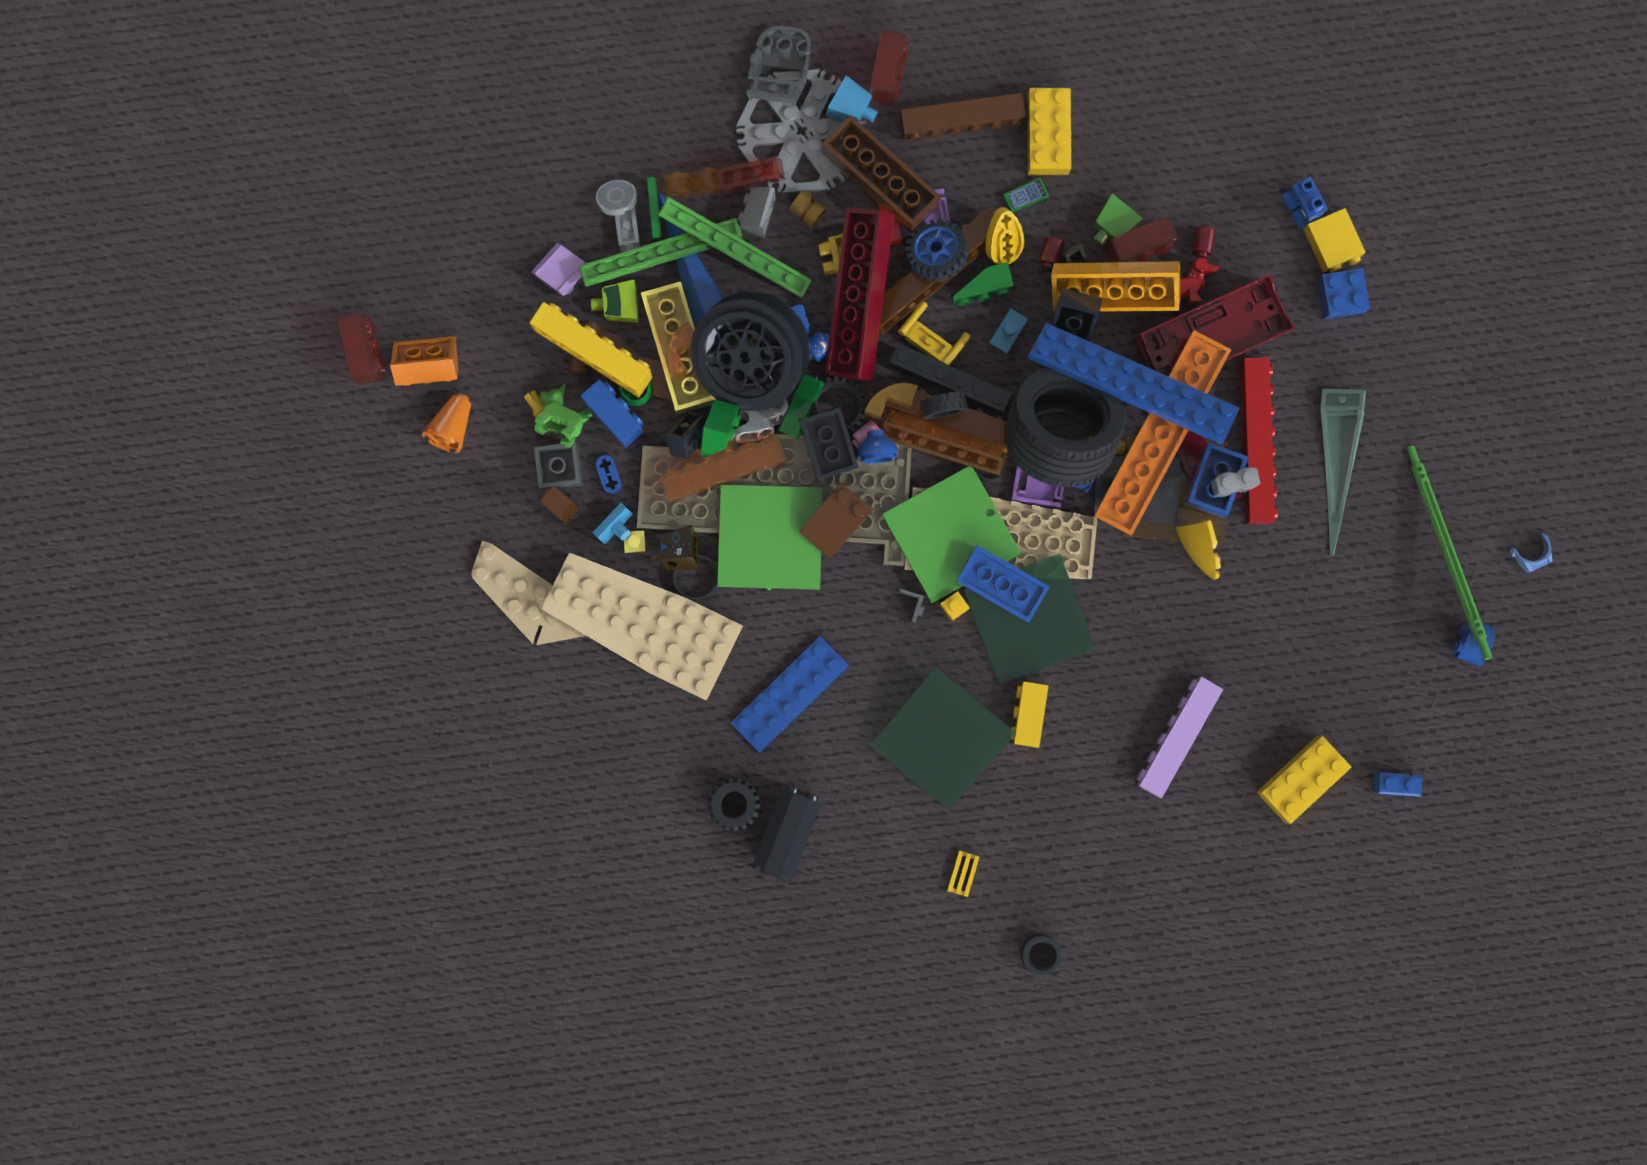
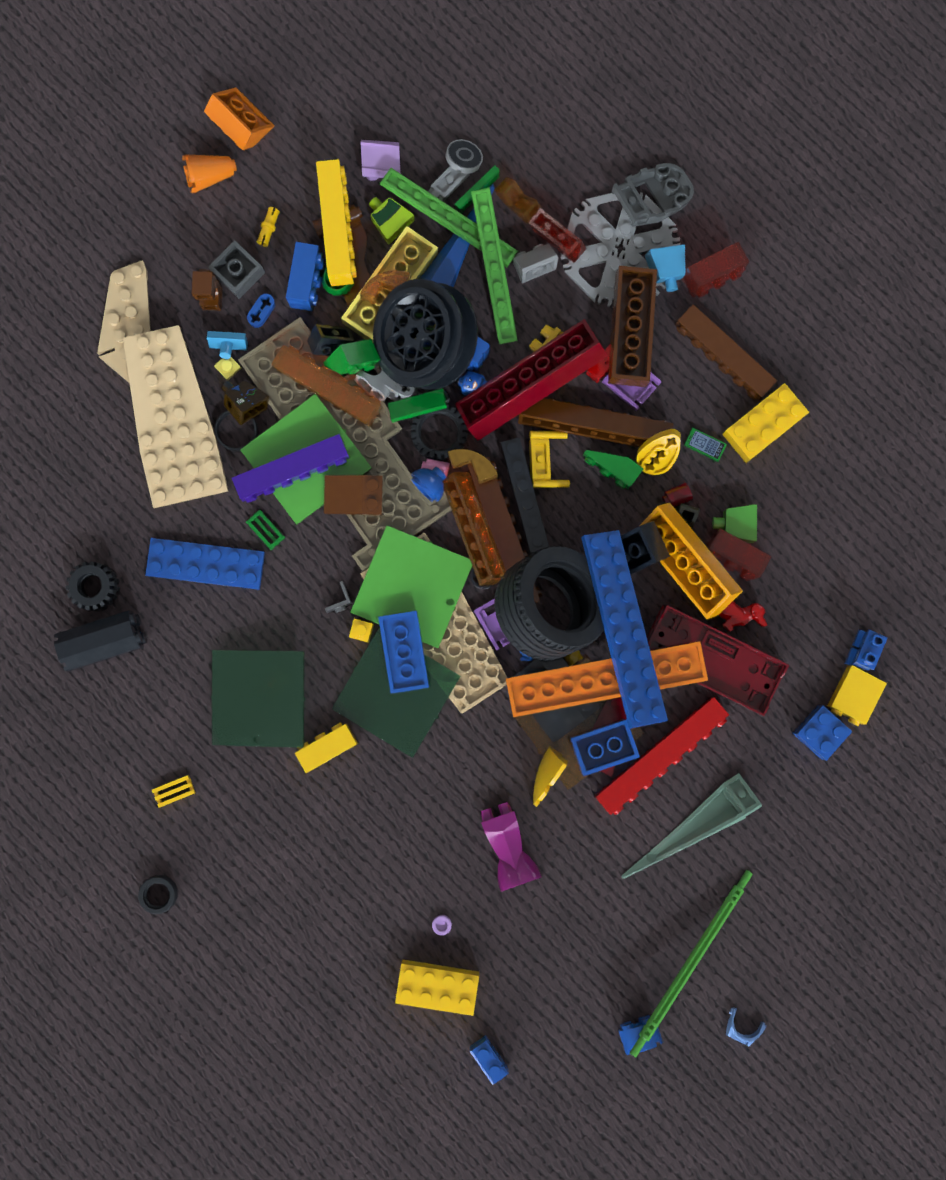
camera: 55 degrees right, 0 degrees up
clear red brick [337,312,386,385] -> none
bright green animal [535,384,592,448] -> none
pearl gold wheel [789,189,828,228] -> none
black brick [798,407,859,480] -> none
wheel [906,219,968,282] -> none
black tyre [920,392,968,420] -> none
dark azure tile [989,308,1028,354] -> none
lavender brick [1136,677,1223,798] -> none
dark red brick [1192,226,1216,259] -> none
light grey brick [1211,468,1260,497] -> none
none -> dark purple brick [232,434,349,503]
none -> green tile [246,510,285,551]
none -> lavender tile [432,915,452,935]
none -> magenta hips [481,802,542,891]

